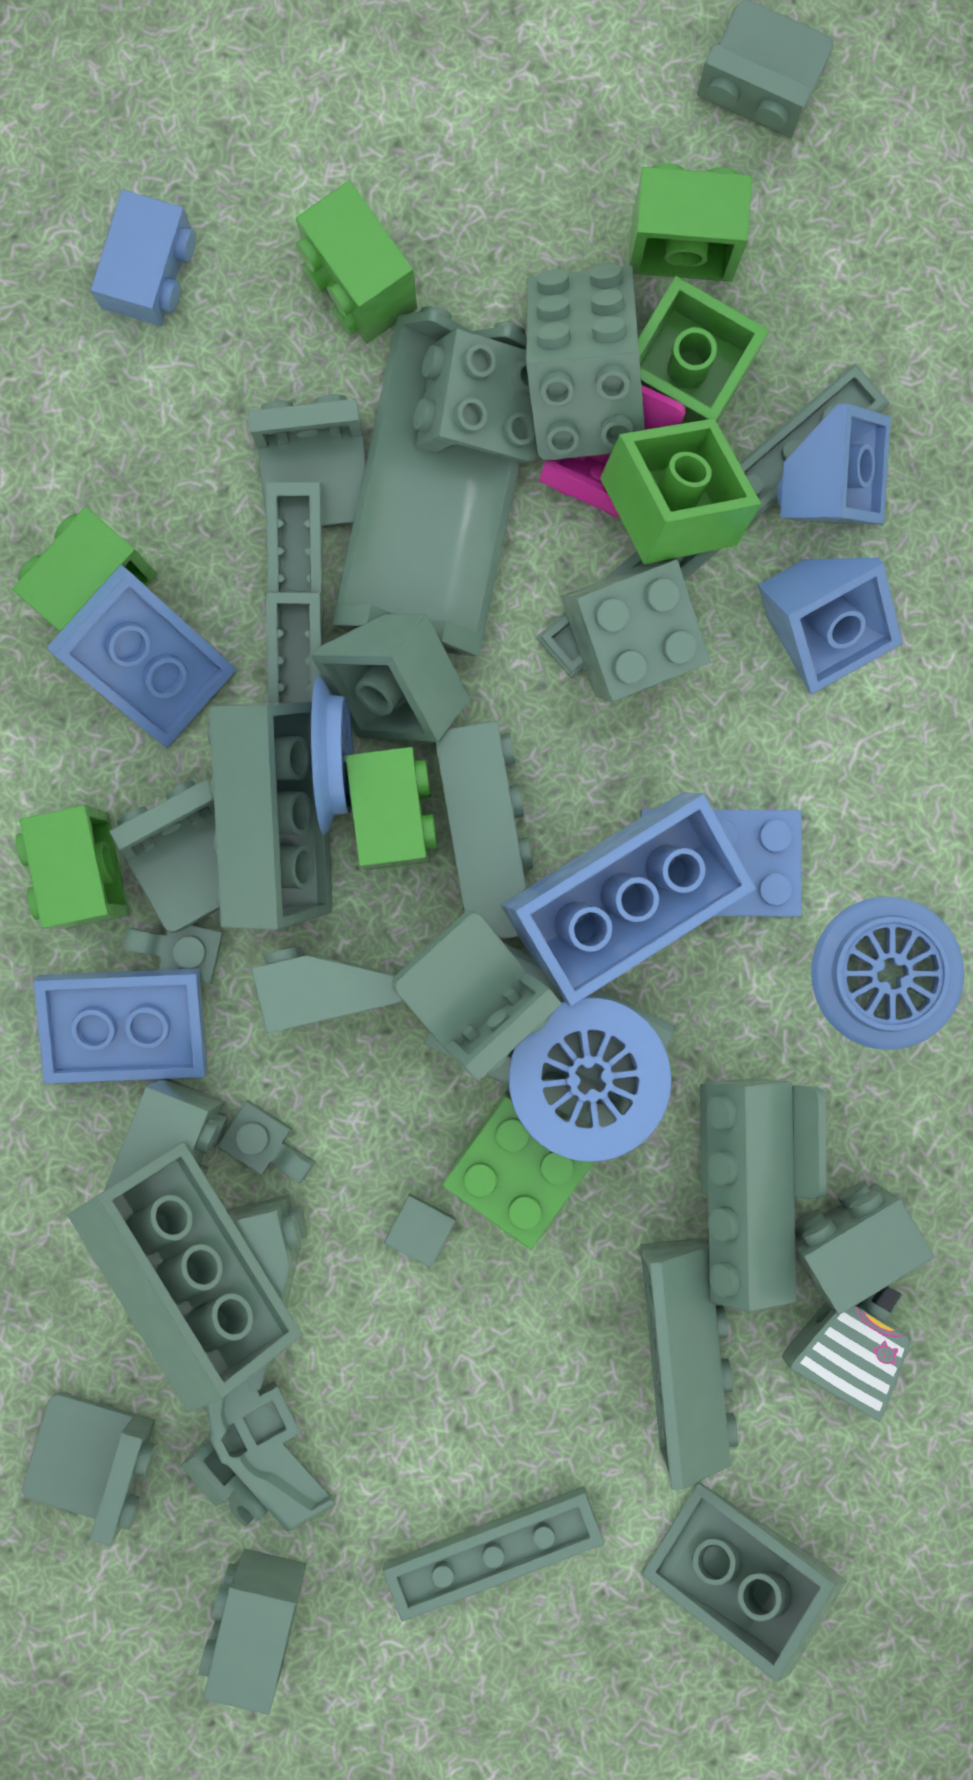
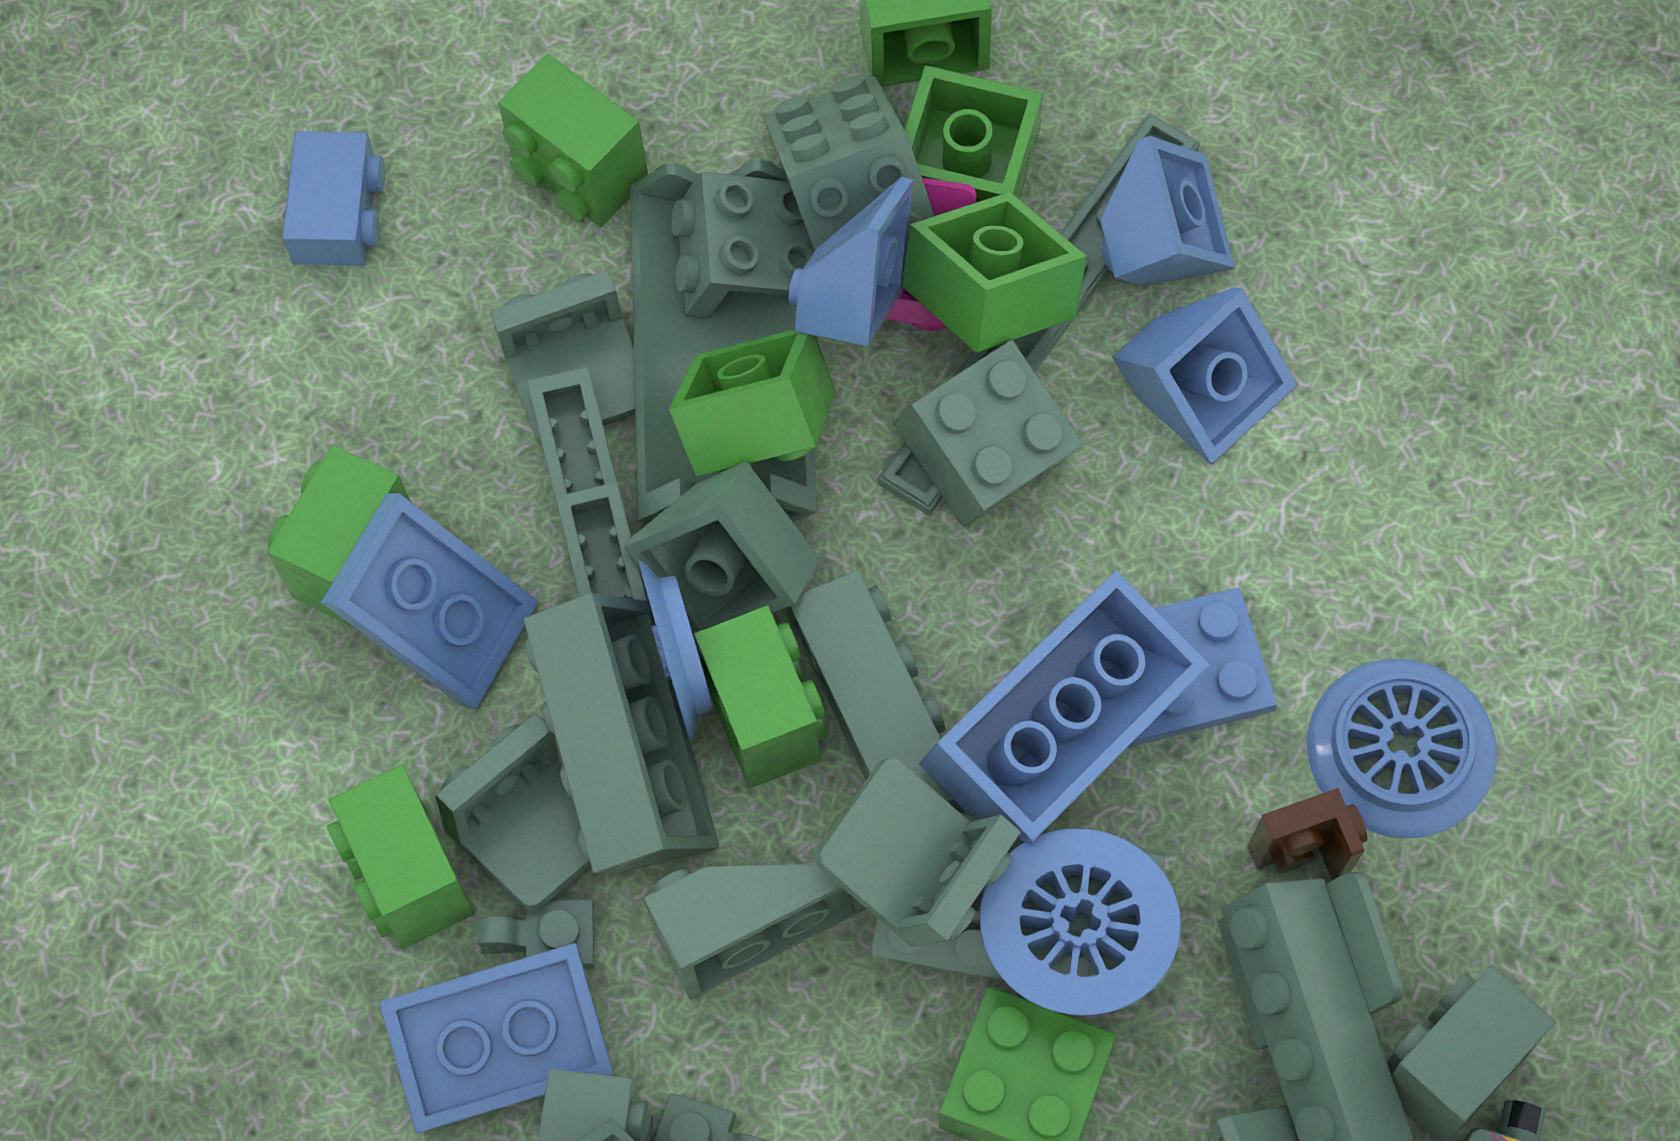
camera: 10 degrees left, 20 degrees down
none -> bright green brick [669,329,836,477]
none -> medium blue slope [788,177,913,346]
none -> reddish brown bracket [1247,788,1368,880]

